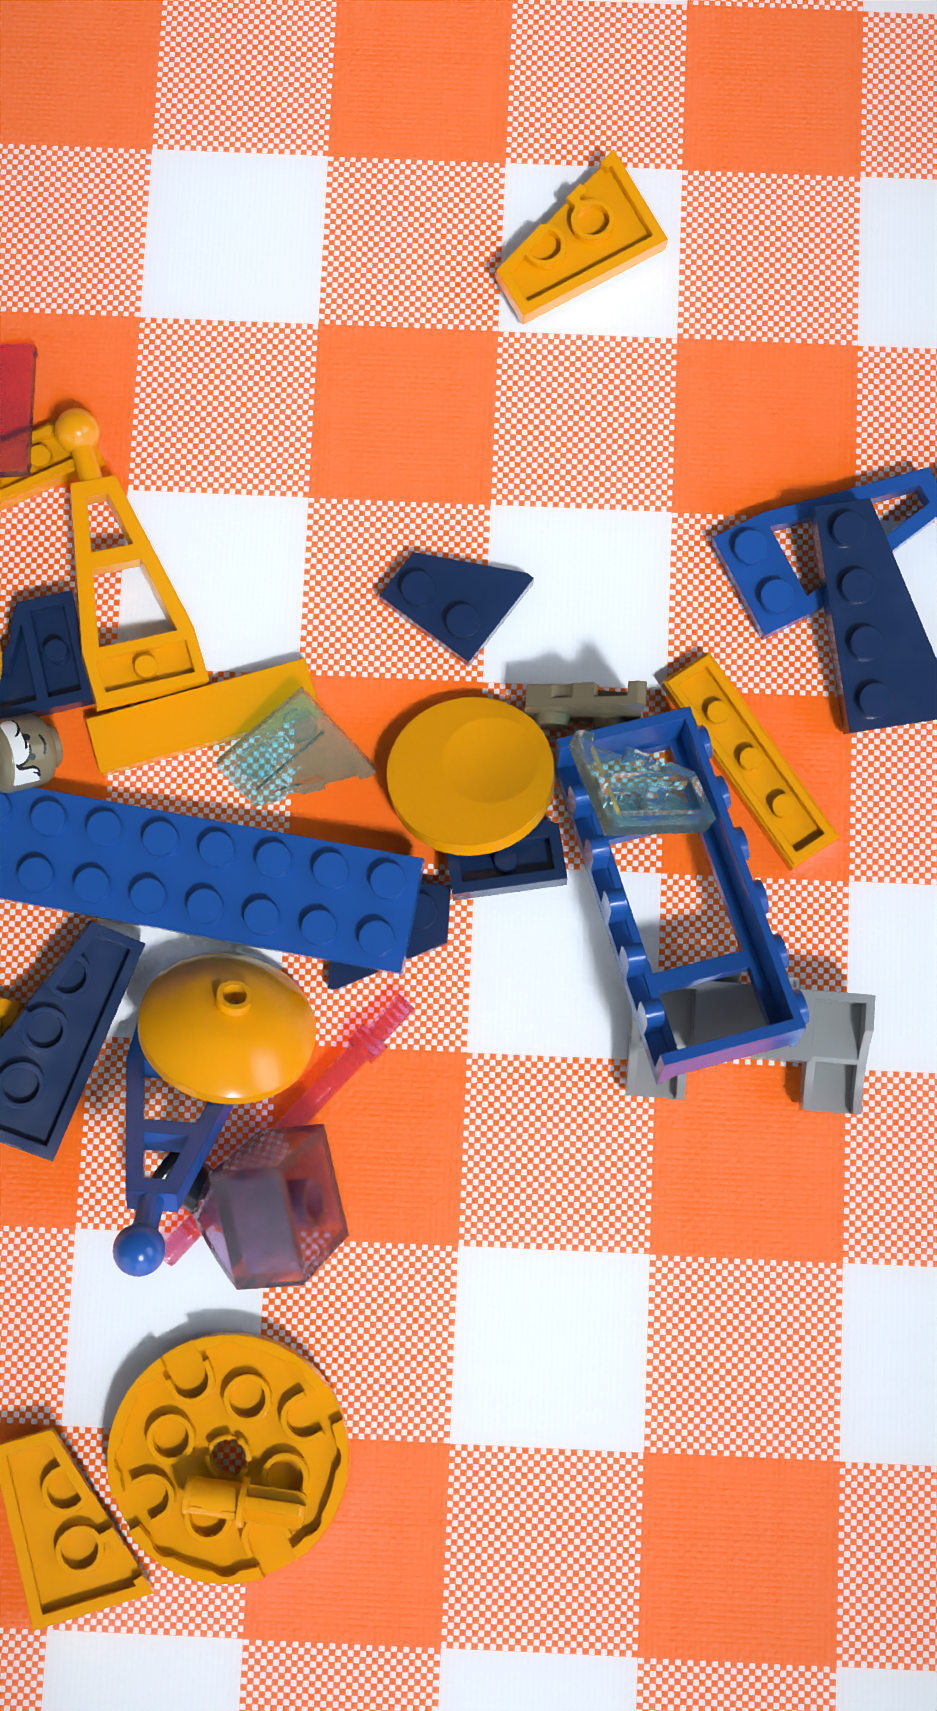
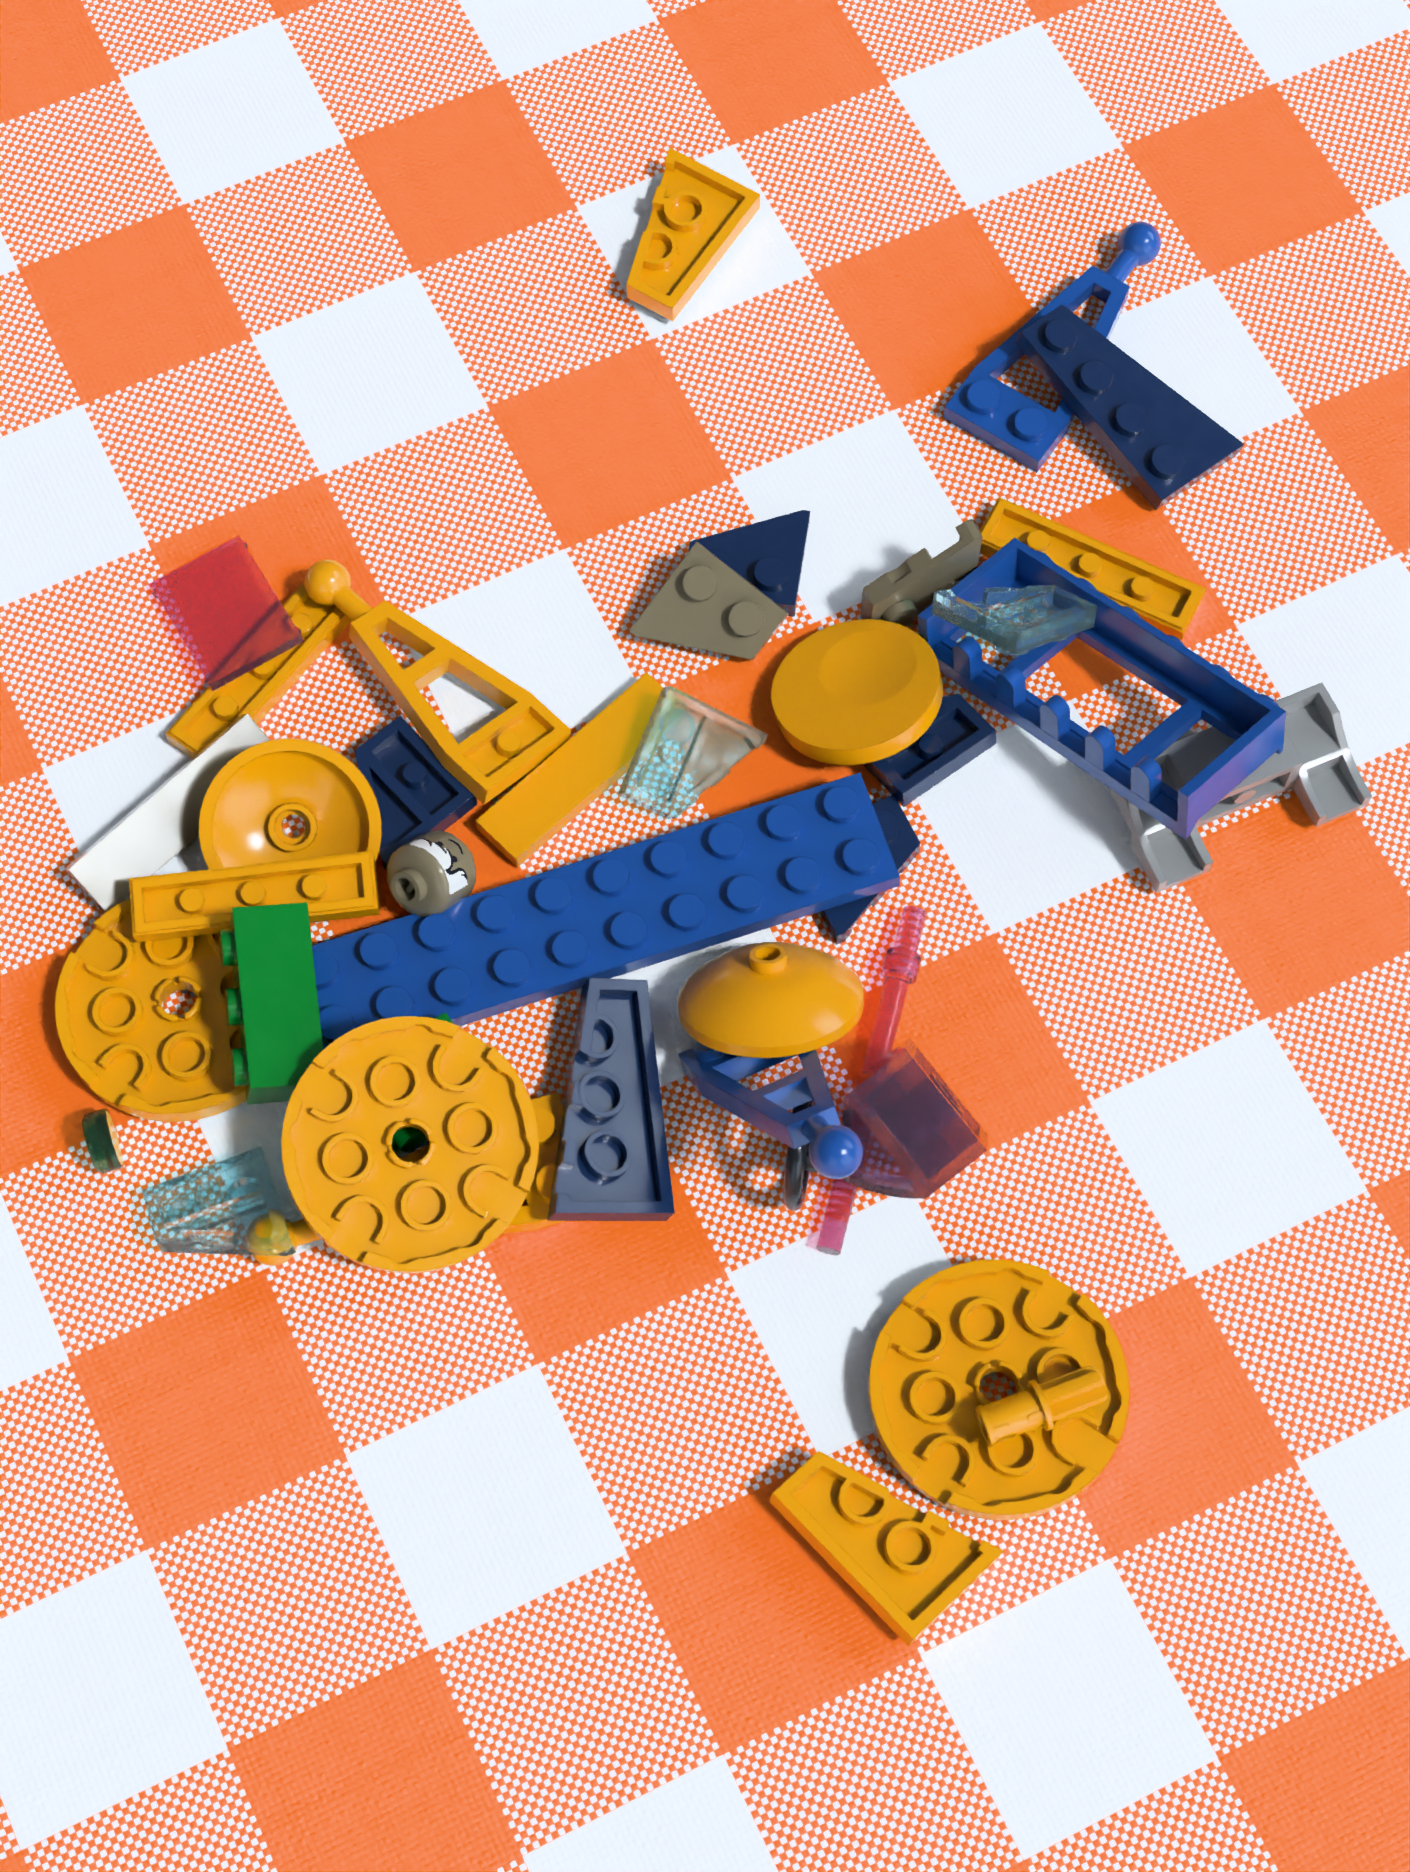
camera: 30 degrees left, 15 degrees down
none -> dark tan wing [629,542,789,660]

